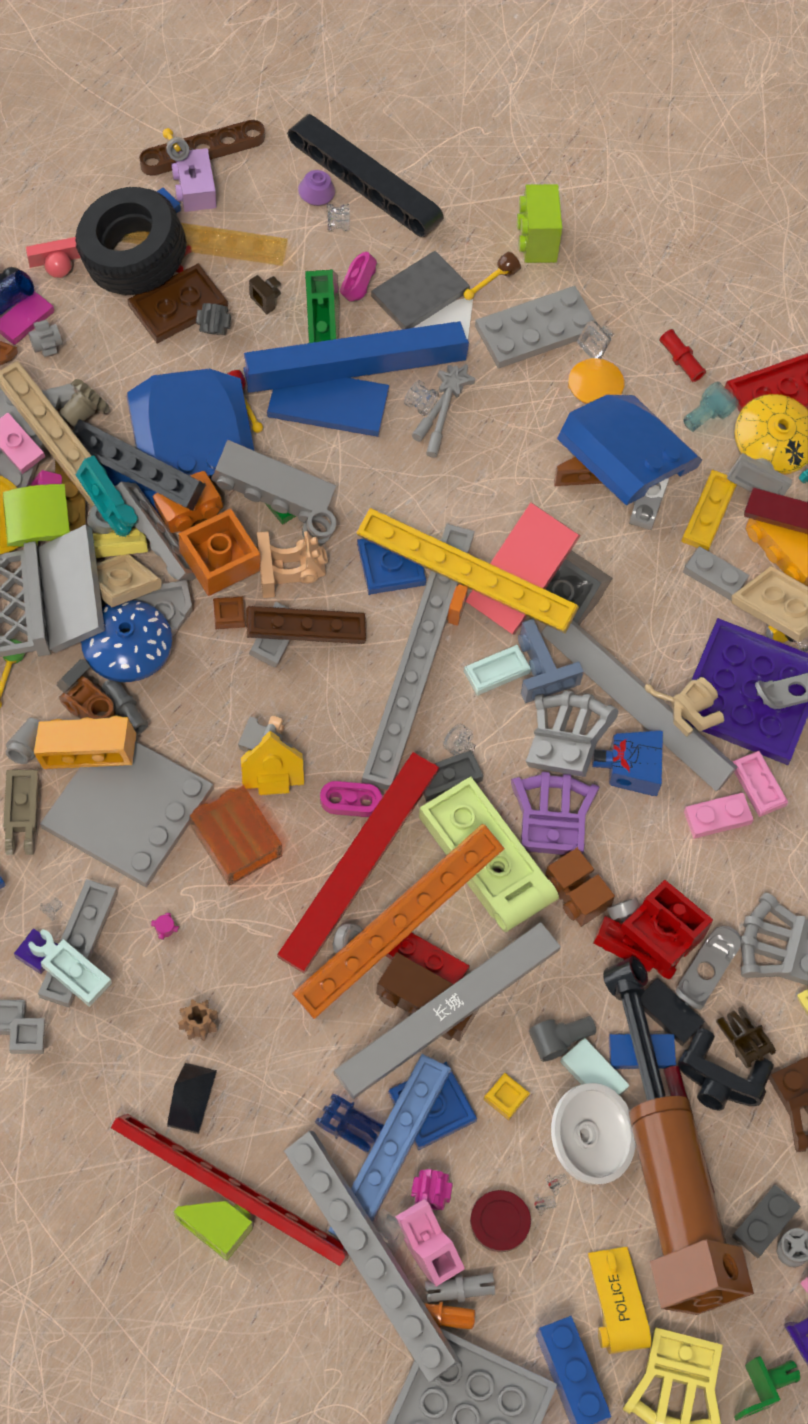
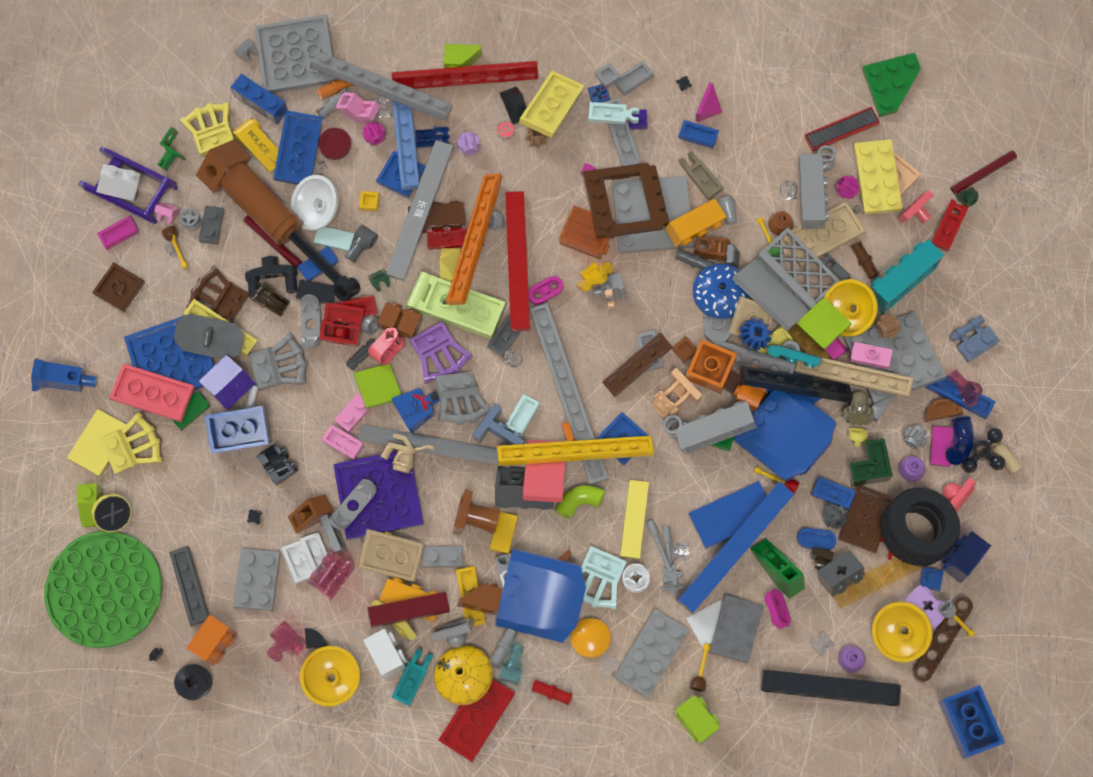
camera: 155 degrees right, 10 degrees up
none -> blue plate [273,110,322,185]
none -> dark grey axle [346,339,375,370]
none -> lime tile [353,363,401,409]
none -> clear green tile [367,268,390,292]
none -> coral piece [368,327,405,365]
none -> light yellow slope [440,248,461,282]
none -> dark orange plant [452,489,500,535]
none -> dark orange slope [456,583,503,615]
none -> lavender gear [457,132,481,156]
none -> light grey pin [489,628,518,669]
none -> yellow tile [490,512,518,554]
none -> tile [497,121,515,140]
none -> light yellow plate [519,71,584,138]
none -> lime cylinder [555,485,606,519]
none -> reddish brown hinge [582,163,669,239]
none -> light aqua plate [582,546,627,610]
none -> tile [588,84,610,103]
none -> light yellow tile [620,480,649,560]
none -> white wheel [622,564,650,593]
none -> blue gear [739,318,772,351]
none -> blue tile [797,528,837,551]
none -> blue plate [811,477,856,510]
none -> dark grey brick [817,550,865,597]
none -> light yellow tile [848,427,869,447]
none -> dark green panel [849,438,893,487]
none -> yellow dish [872,601,933,662]
none -> medium lavender cone [899,456,926,482]
none -> blue brick [939,685,1005,759]
none -> clear blue brick [941,531,992,583]

